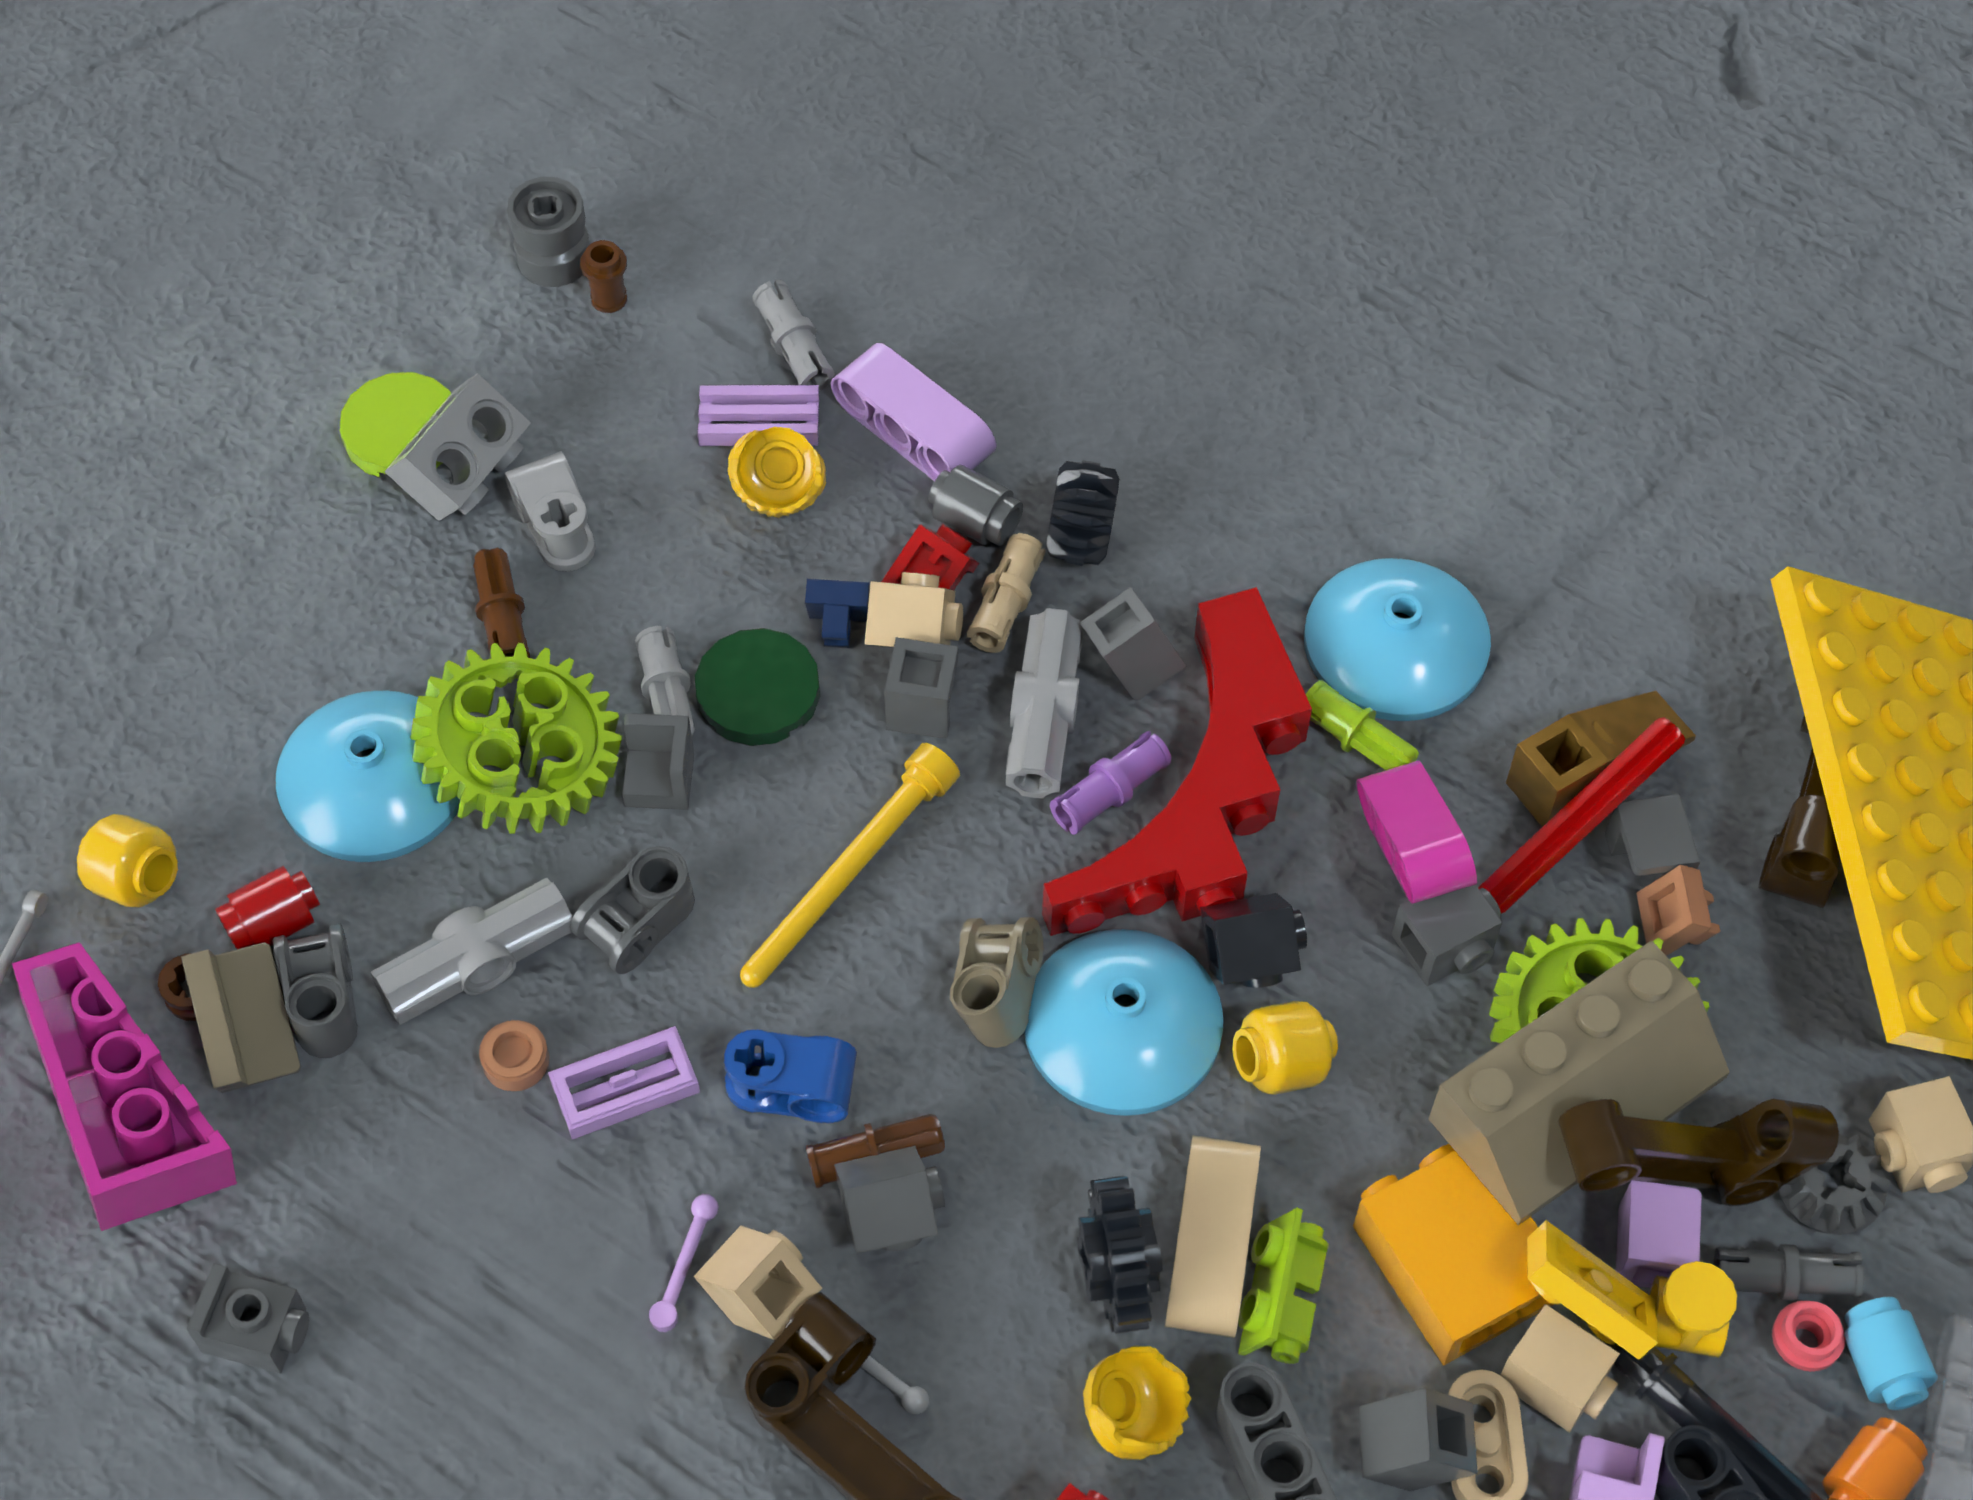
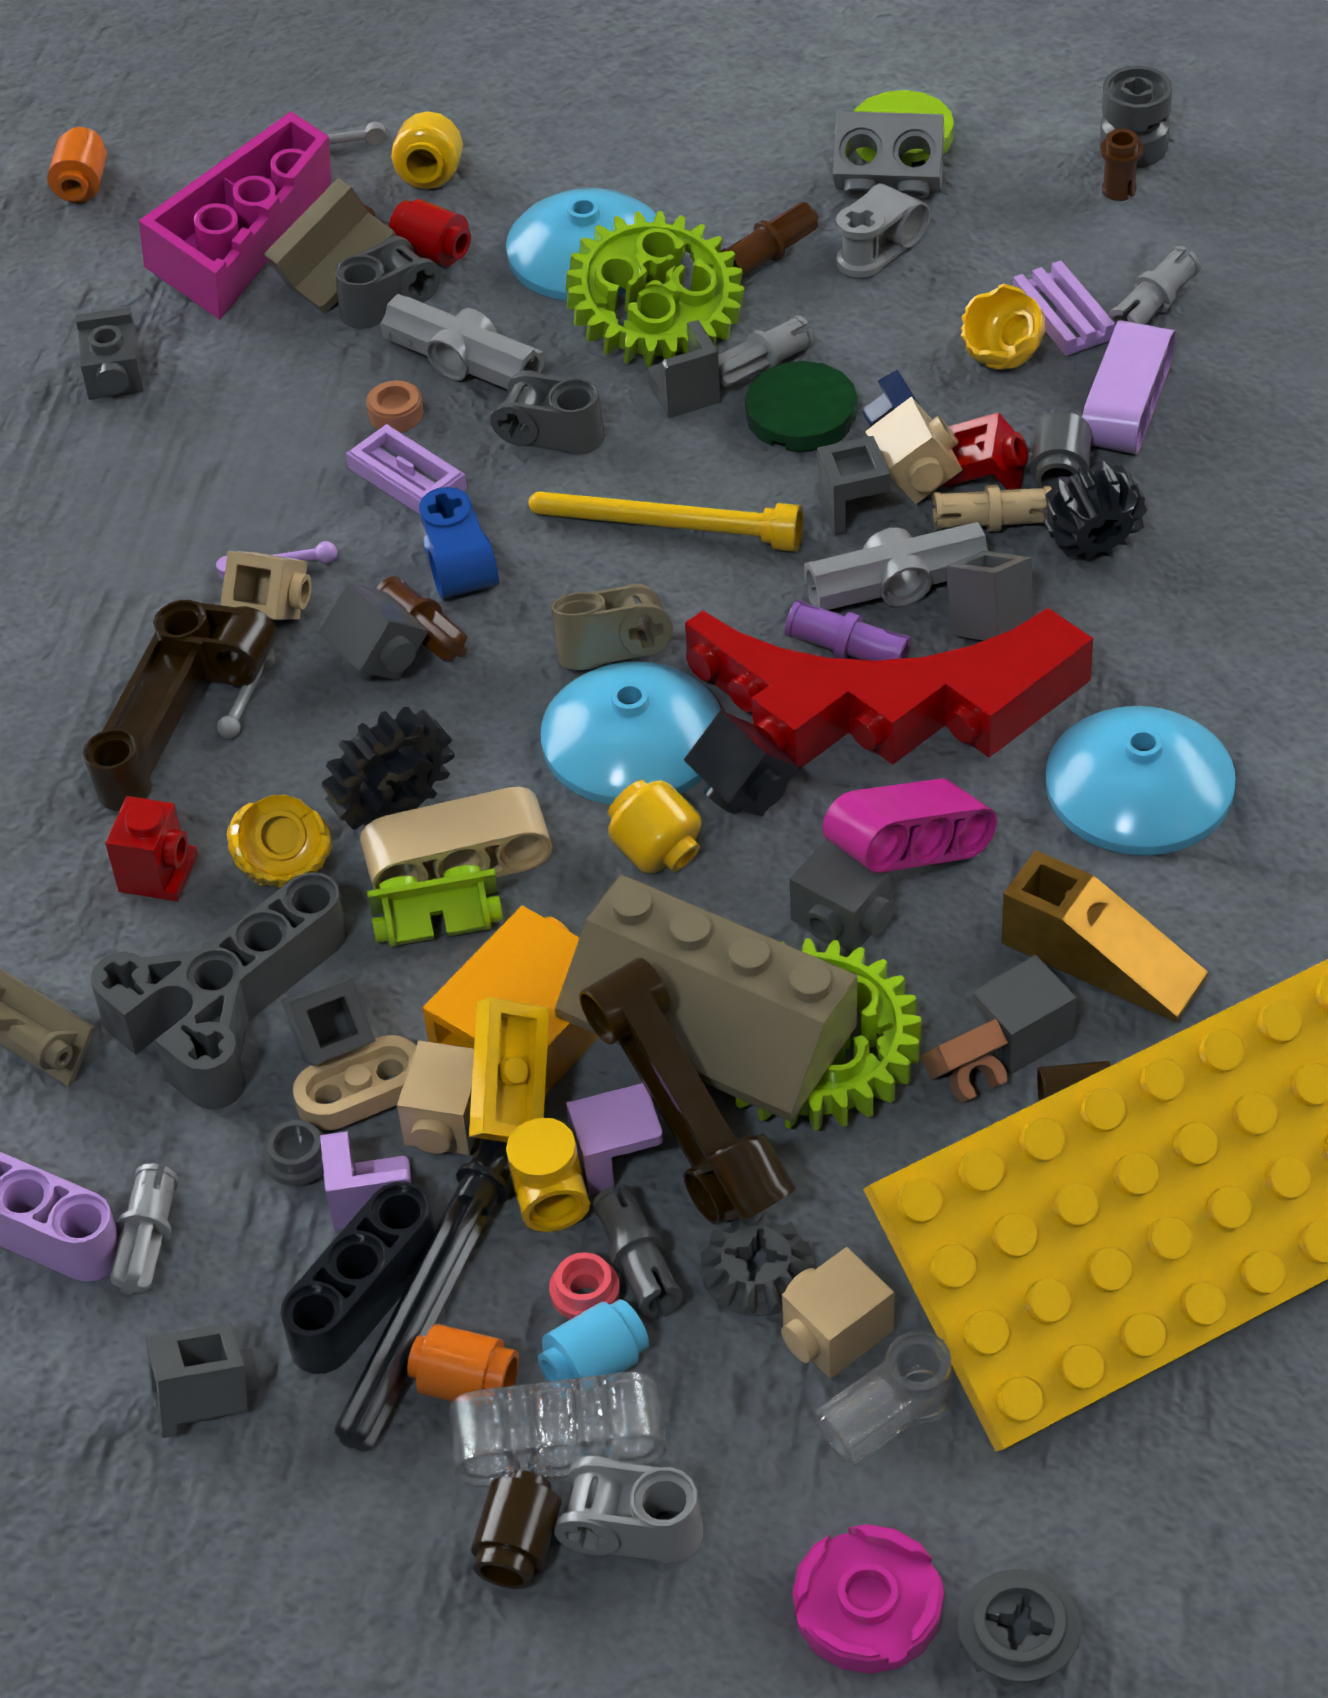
camera: 70 degrees right, 10 degrees down
lime axle [1306,680,1419,770] -> none
red axle [1478,717,1686,914] -> none

